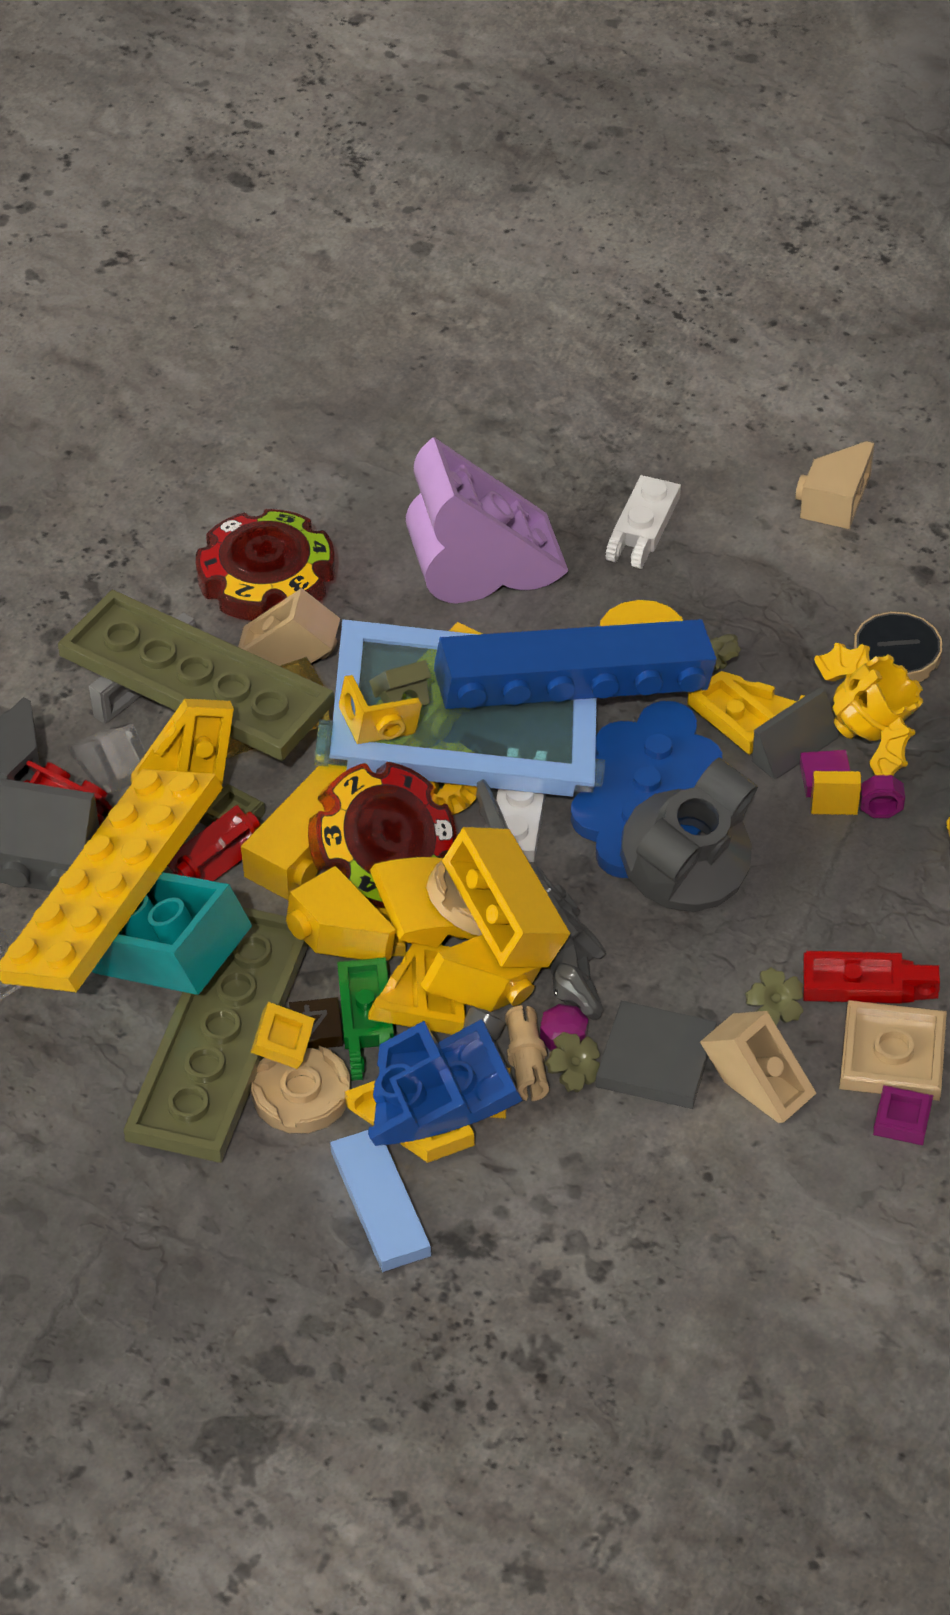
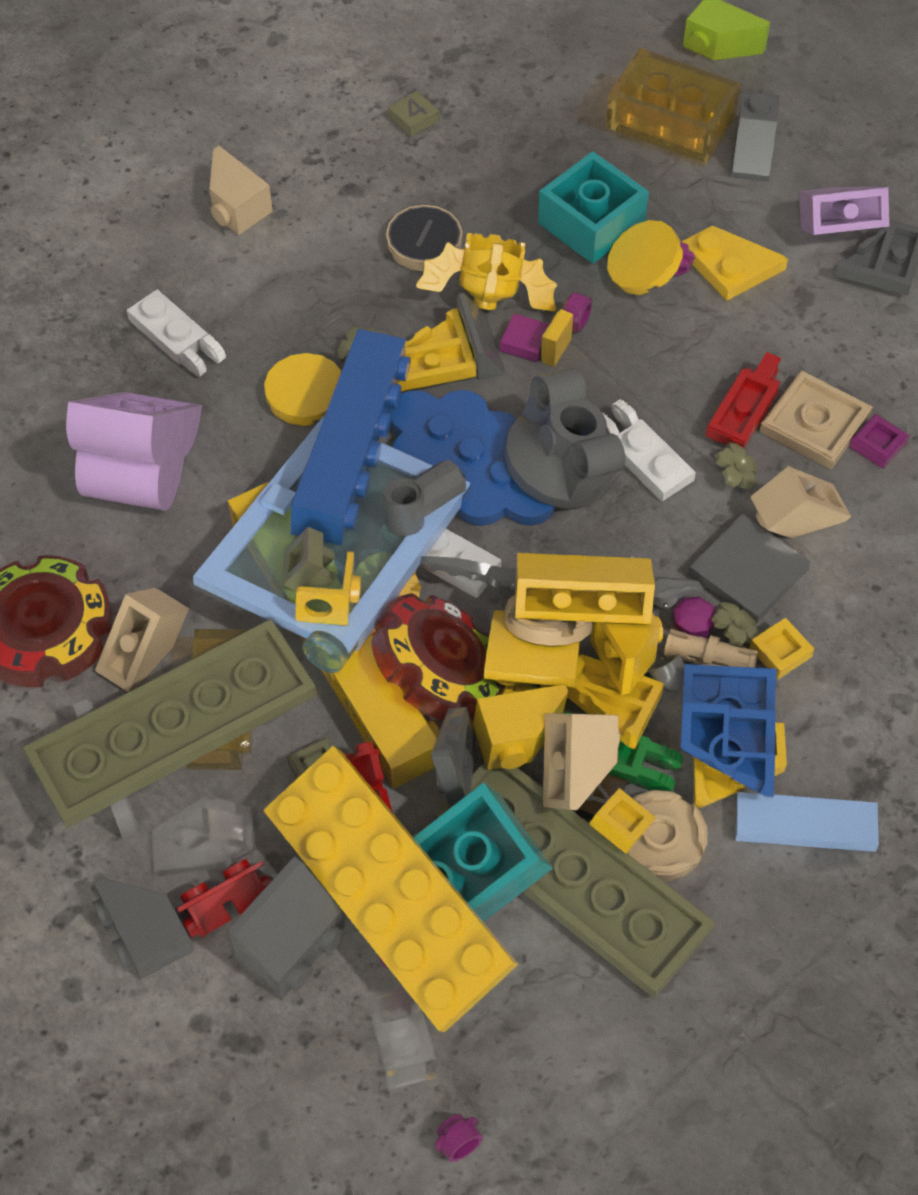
camera: 65 degrees left, 10 degrees up
yellow wing [131,698,234,792] -> none
none -> dark grey piece [384,459,466,536]
none -> dark grey wing [432,707,476,808]
none -> tan slope [543,713,620,810]
none -> white hinge [603,399,696,501]
none -> yellow plate [750,618,815,680]

